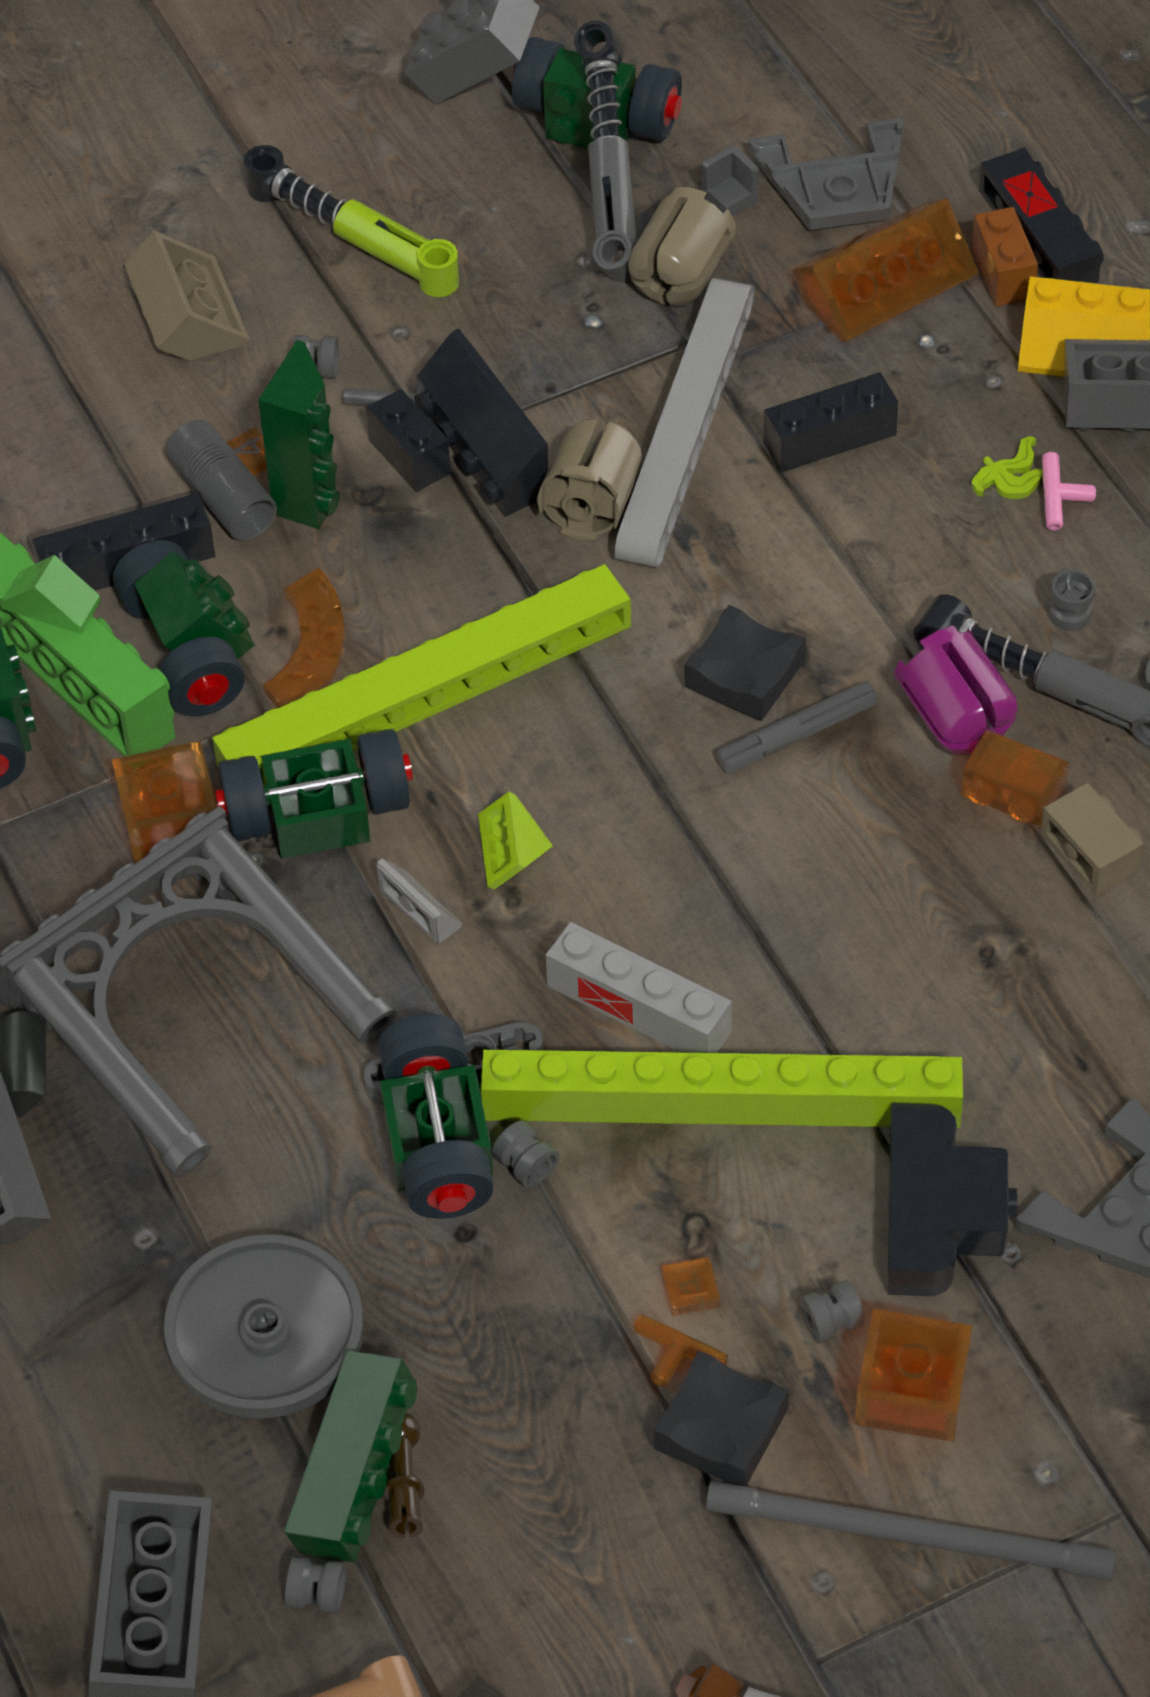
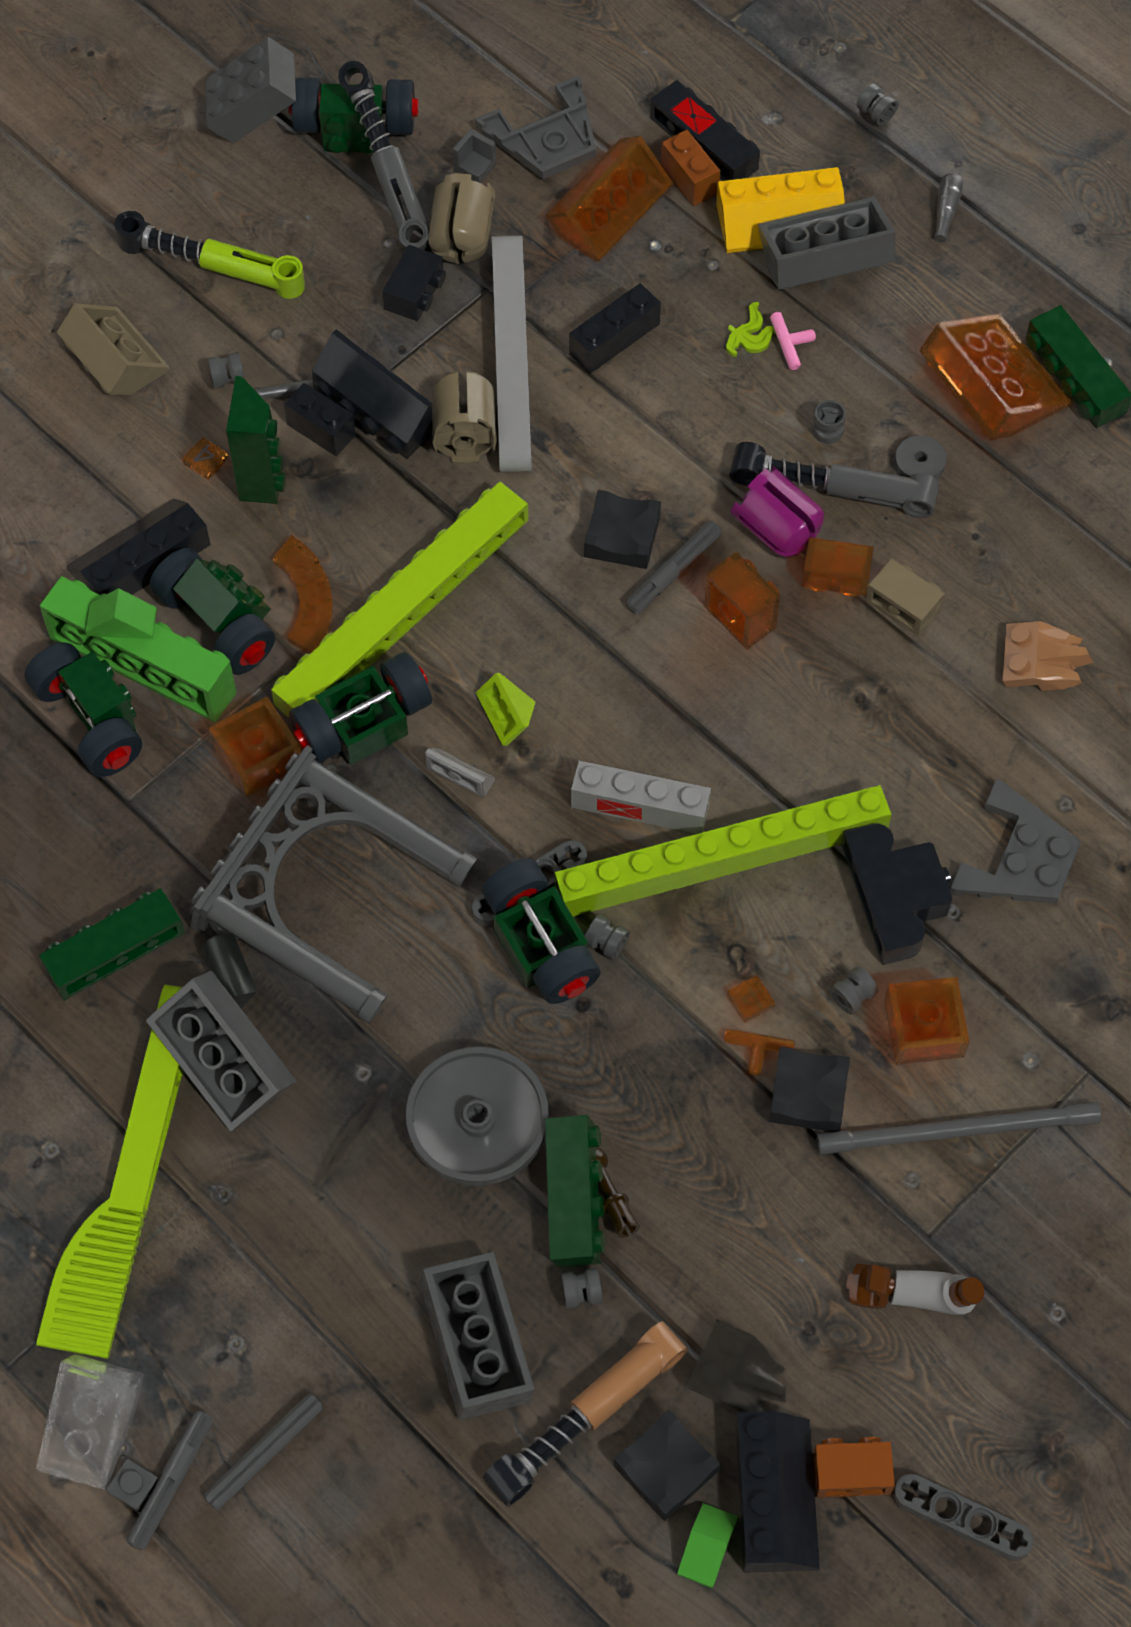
camera: 20 degrees left, 10 degrees up
dark grey piece [166,419,277,540] -> none
none -> black brick [382,245,446,322]
none -> clear orange brick [704,552,780,650]

